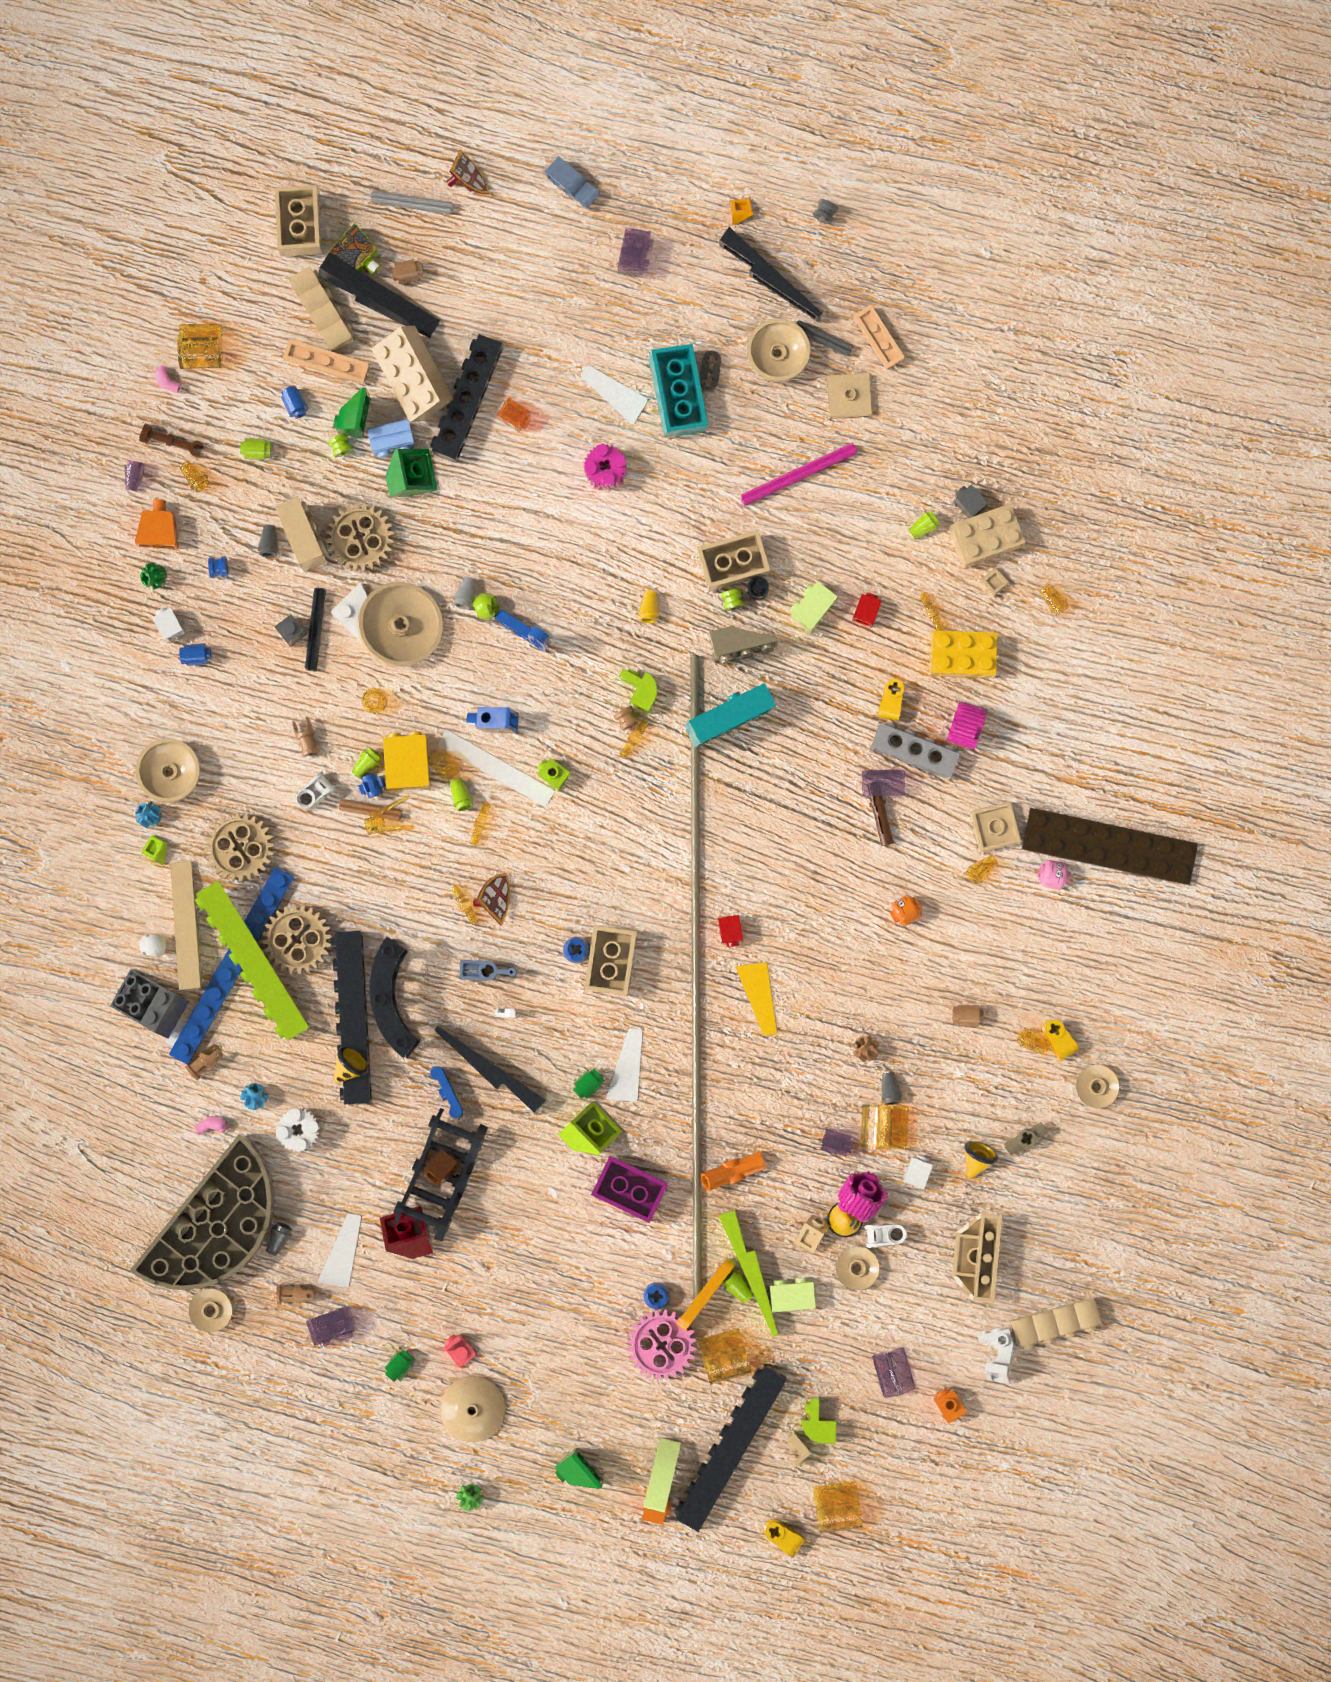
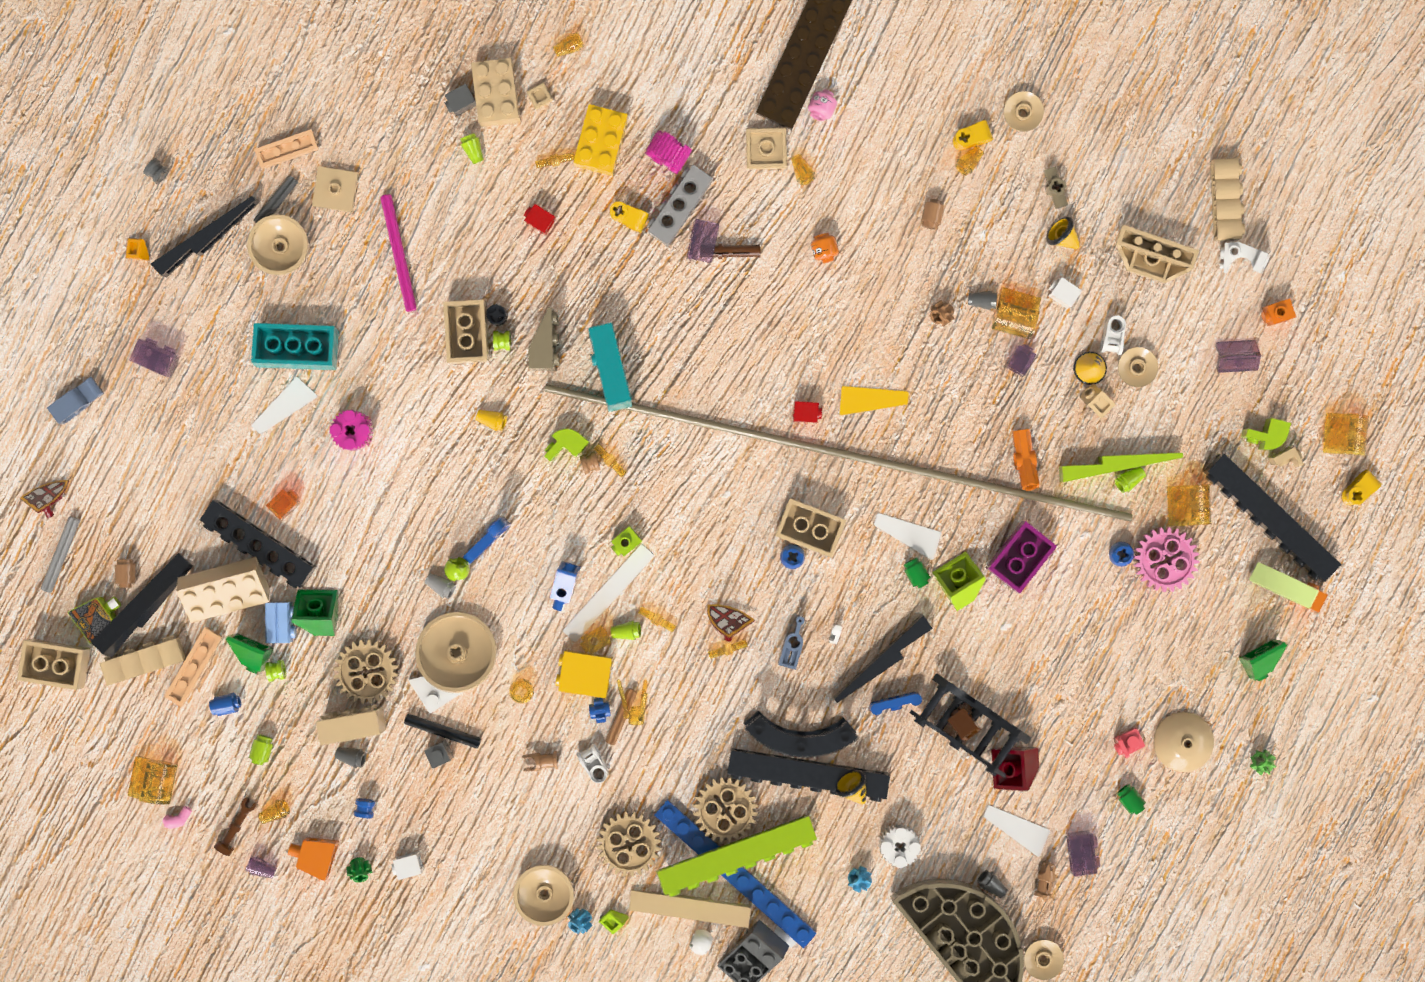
camera: 80 degrees left, 5 degrees up
blue brick [179,643,212,666] -> none
medium nougat piece [185,1044,223,1081] -> none
bright pink arm [195,1116,228,1135] -> none
lime cone [352,747,382,779] -> none
light orange beam [676,1258,735,1331] -> none
clear smoke beam [699,351,721,392] -> none
yellowish green brick [769,1277,816,1312] -> none
yellowish green brick [790,581,837,633] -> none
dark pink brick [838,1171,888,1222] -> none

